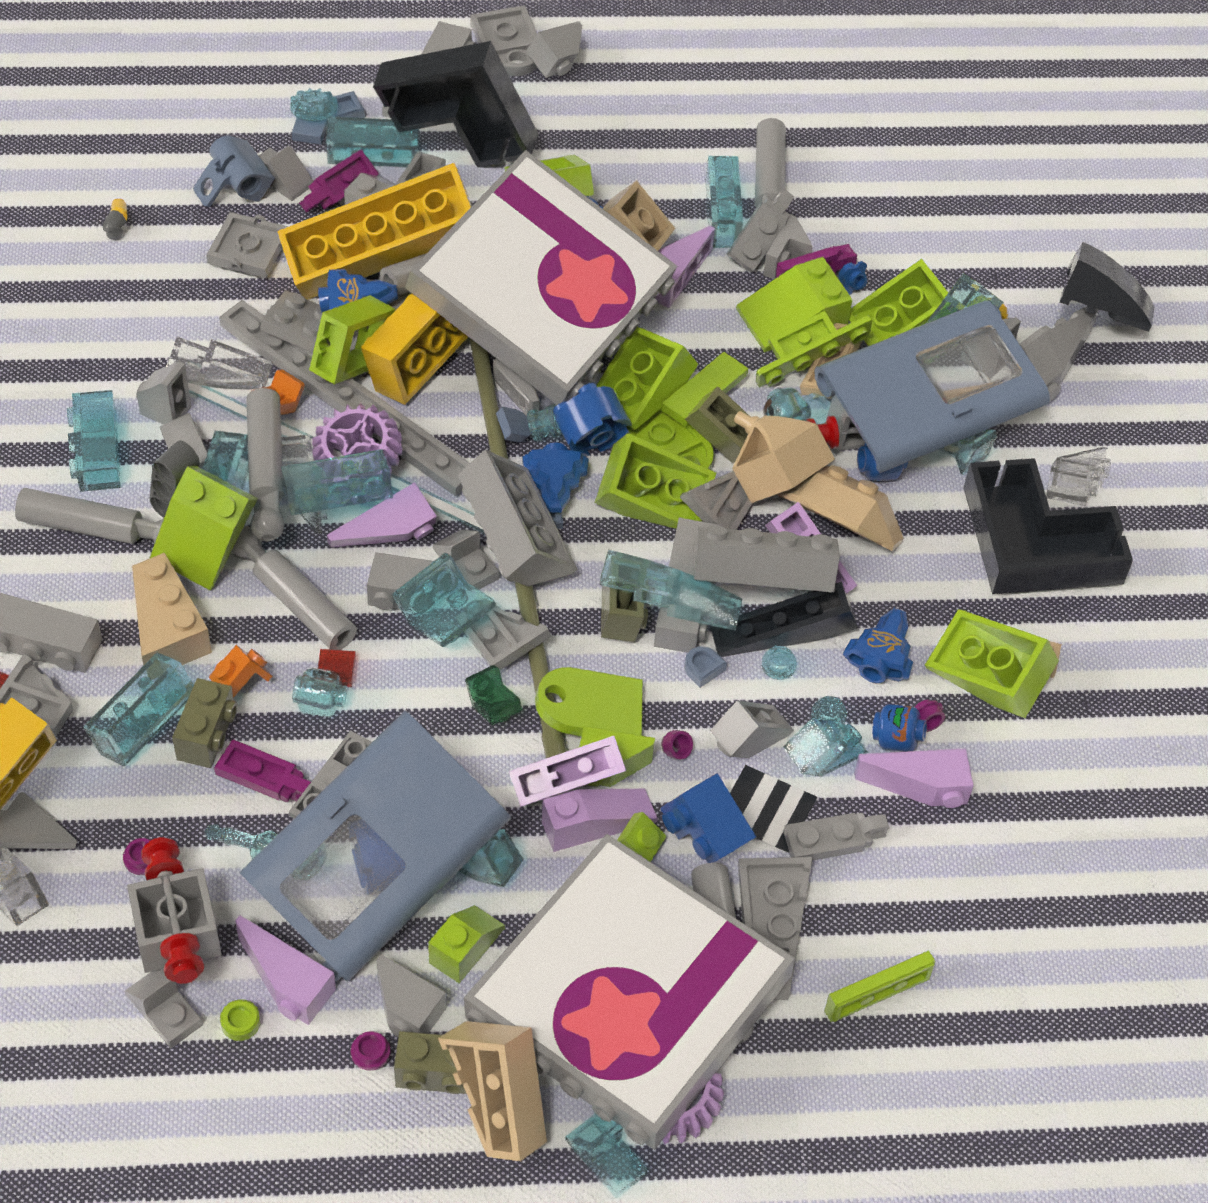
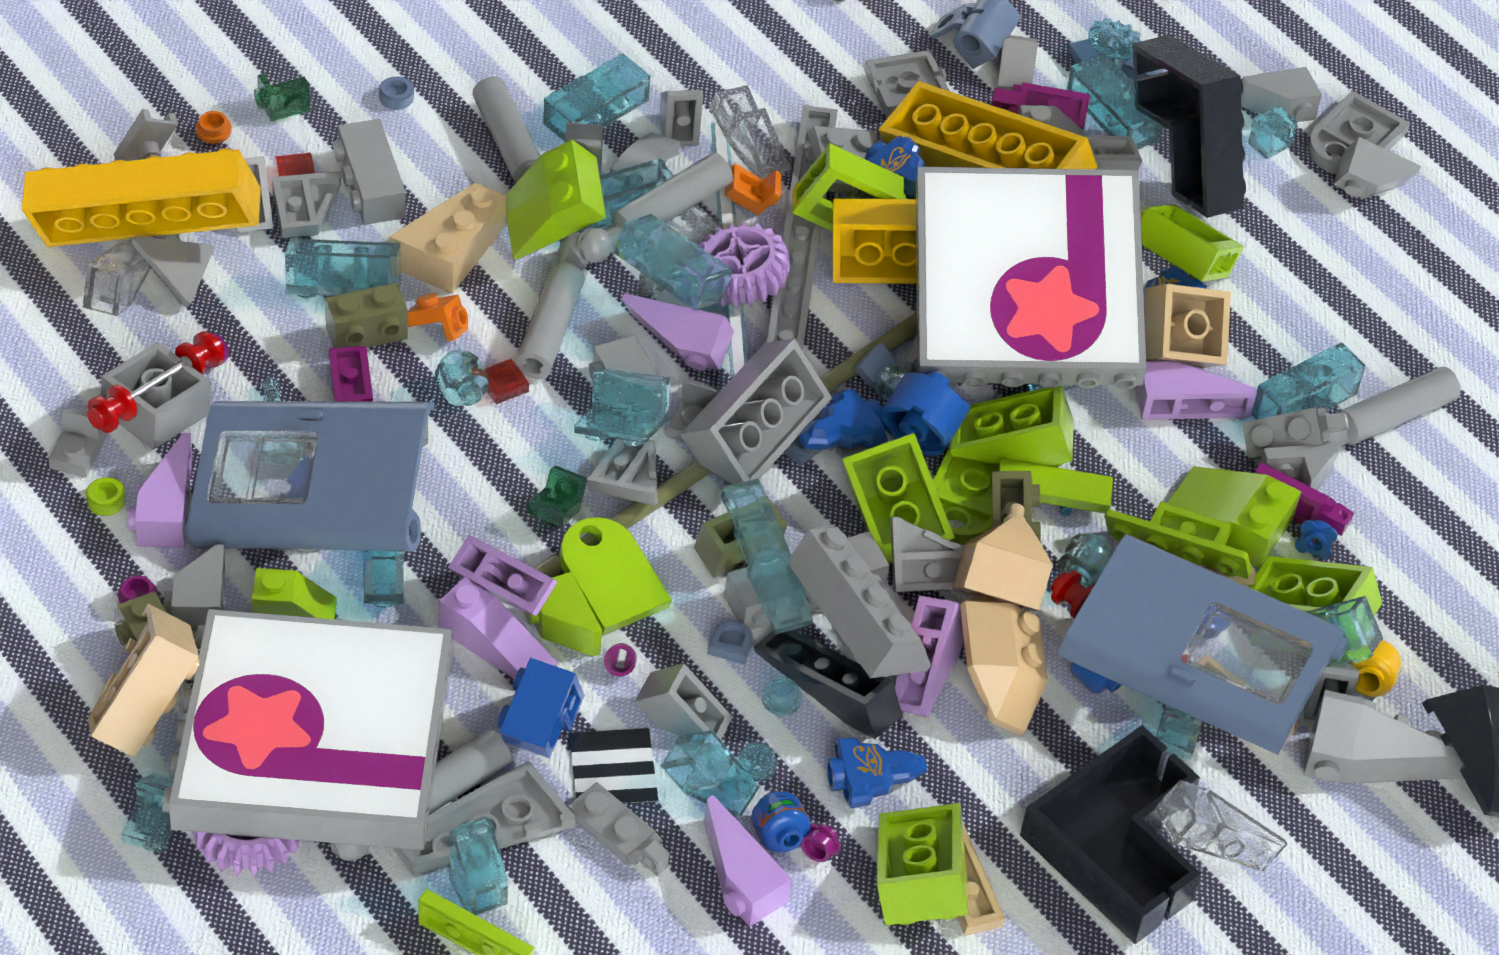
camera: 55 degrees right, 5 degrees down
lime plate [617,812,666,862] -> none
none -> clear light blue slope [449,818,508,915]

